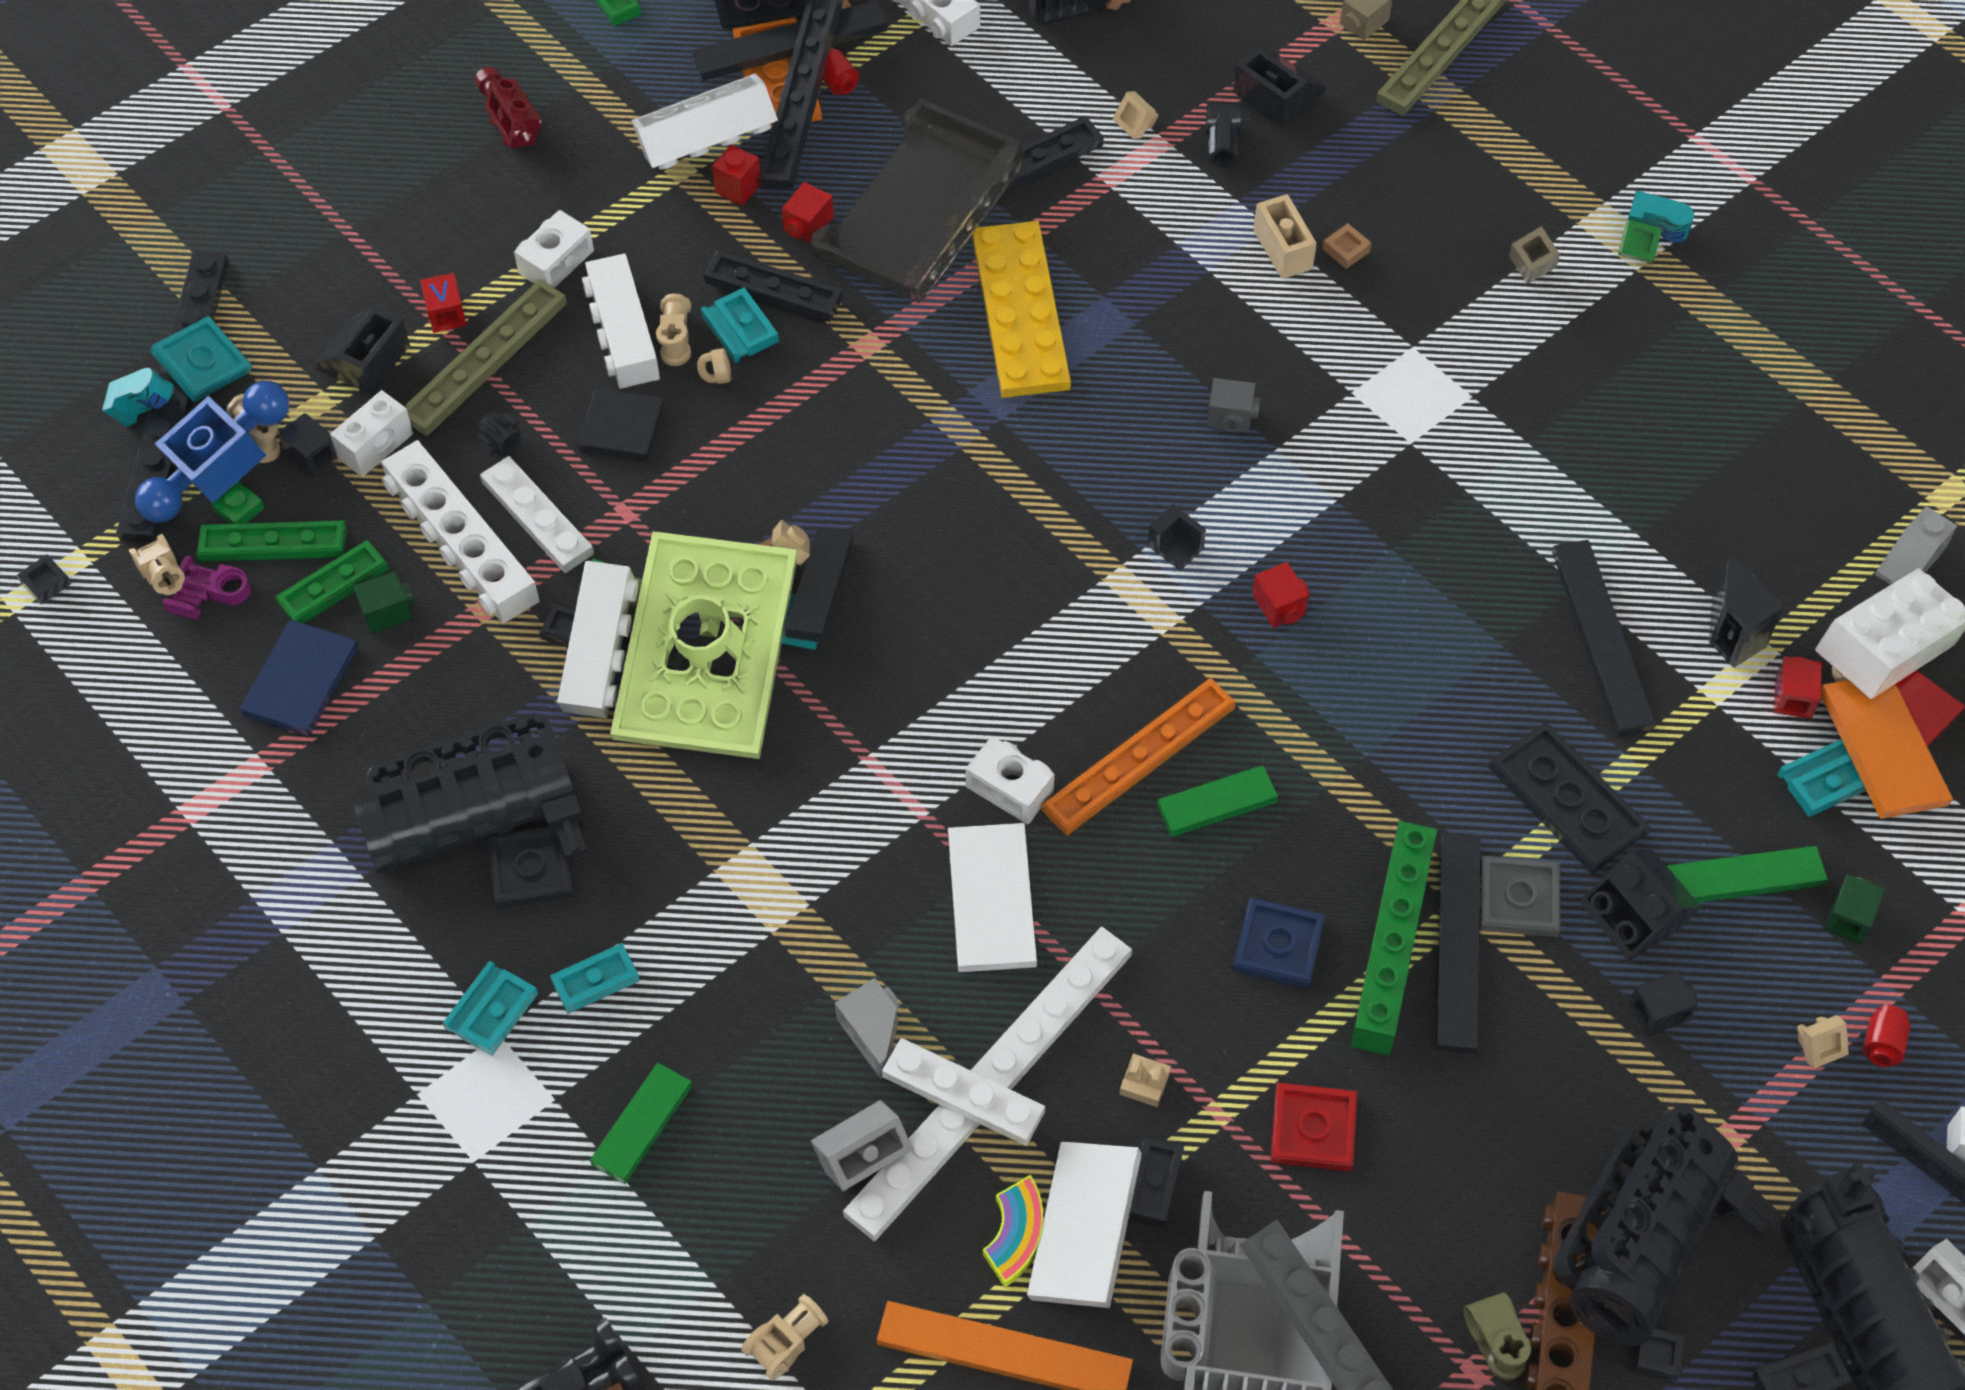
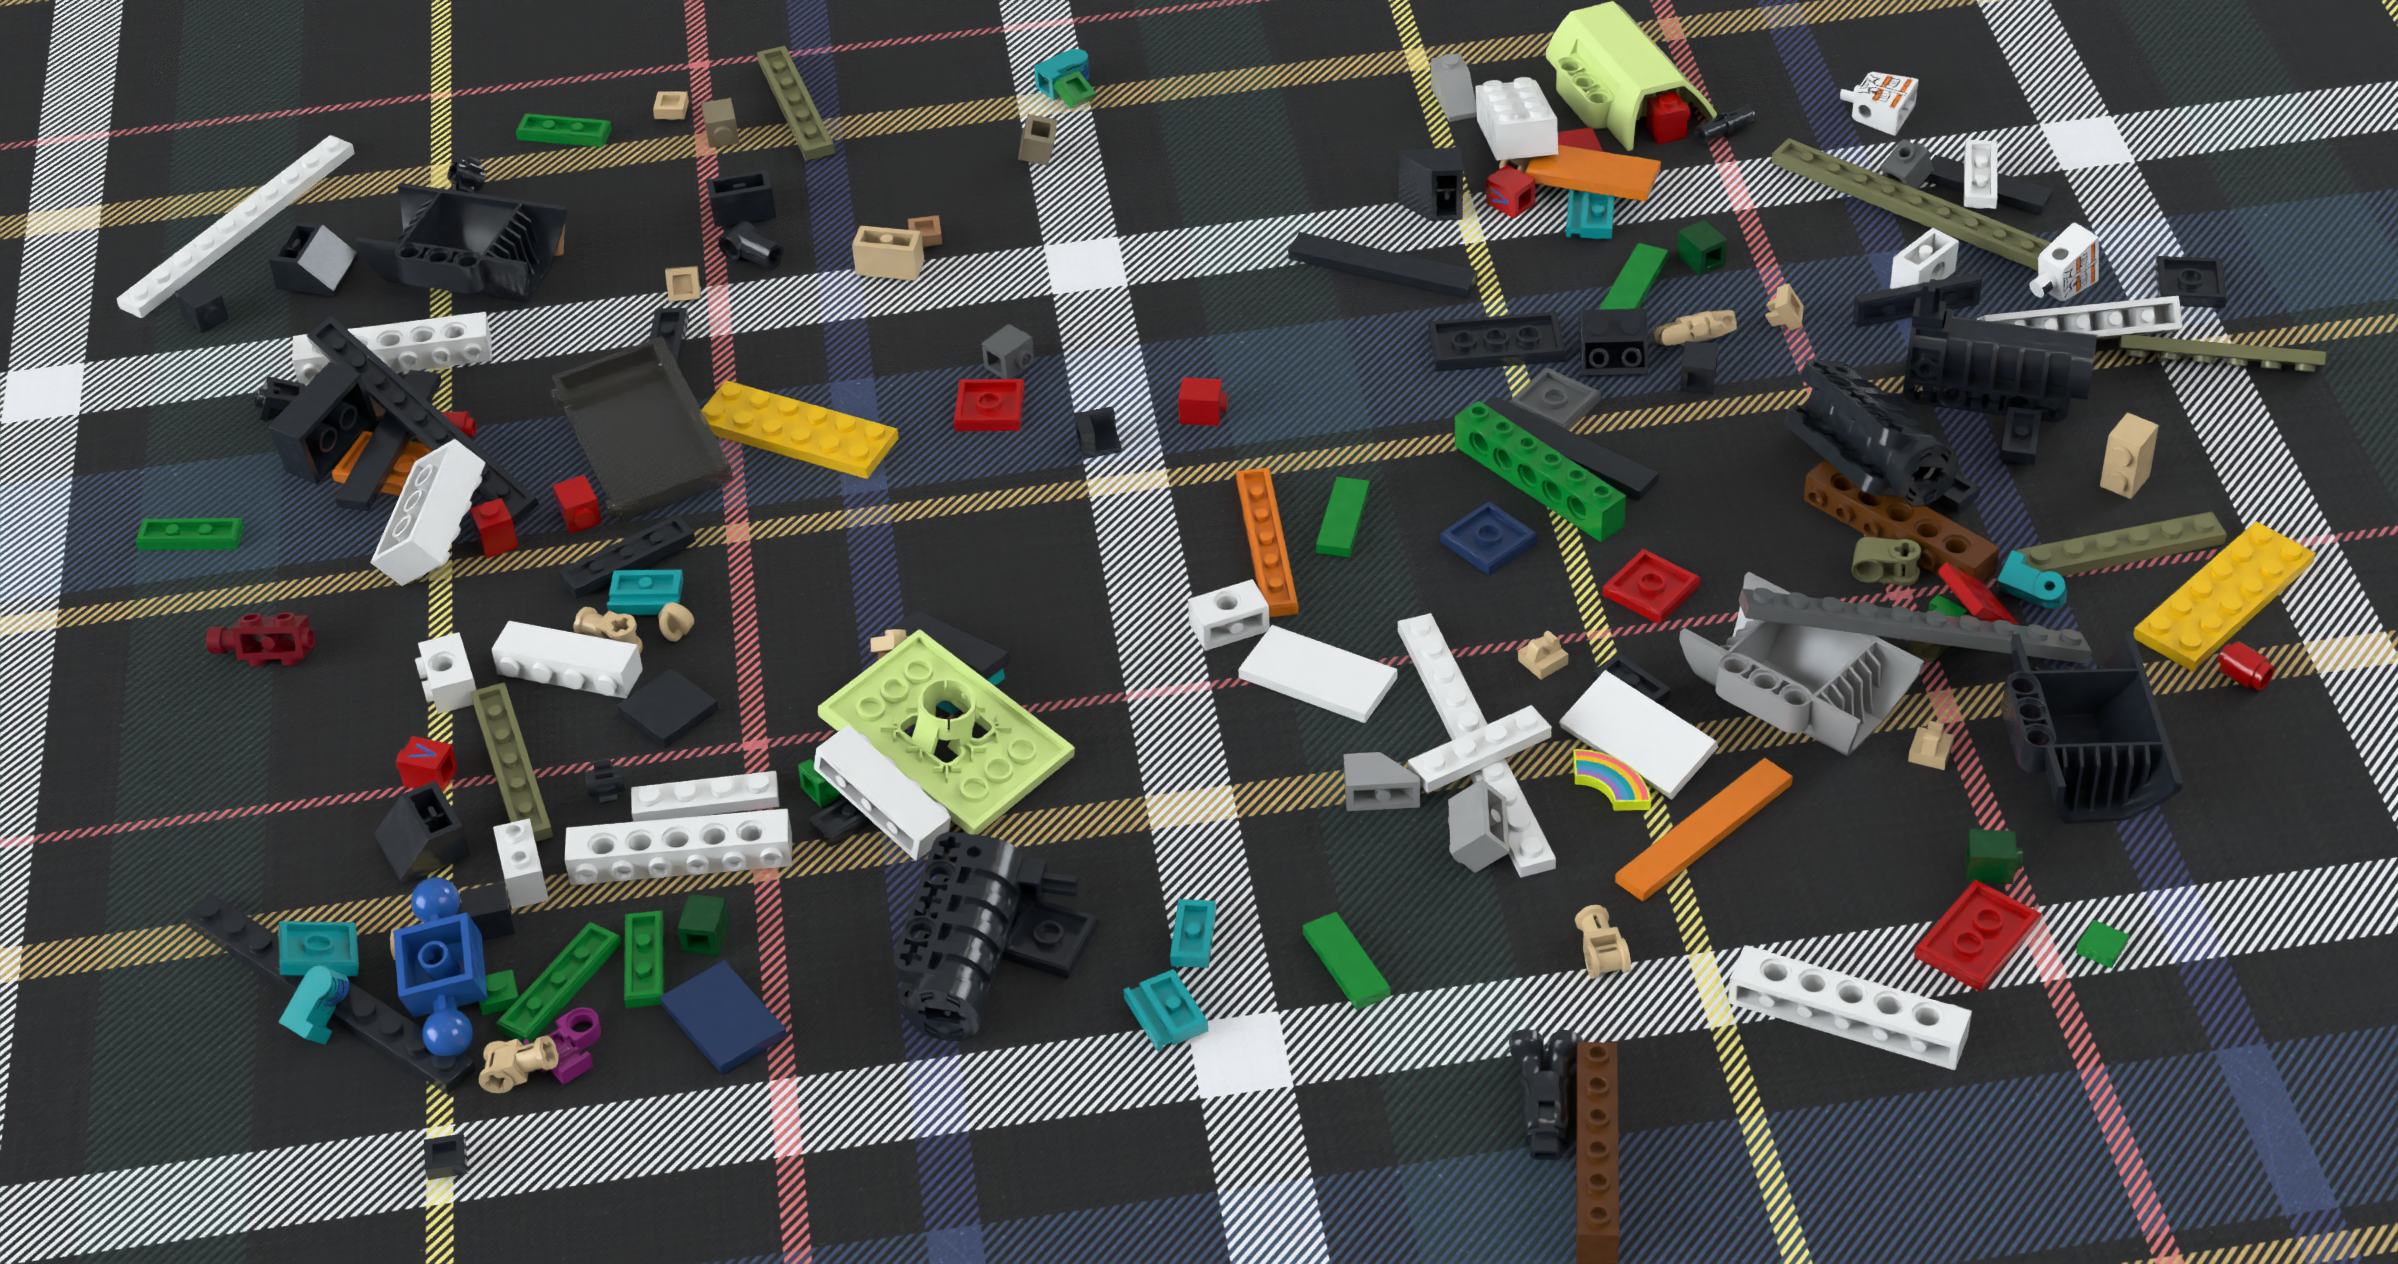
camera: 55 degrees left, 15 degrees down
red brick [1863,1005,1911,1068] -> none
none -> red tile [954,379,1025,431]
none -> tan hinge [1651,310,1737,346]

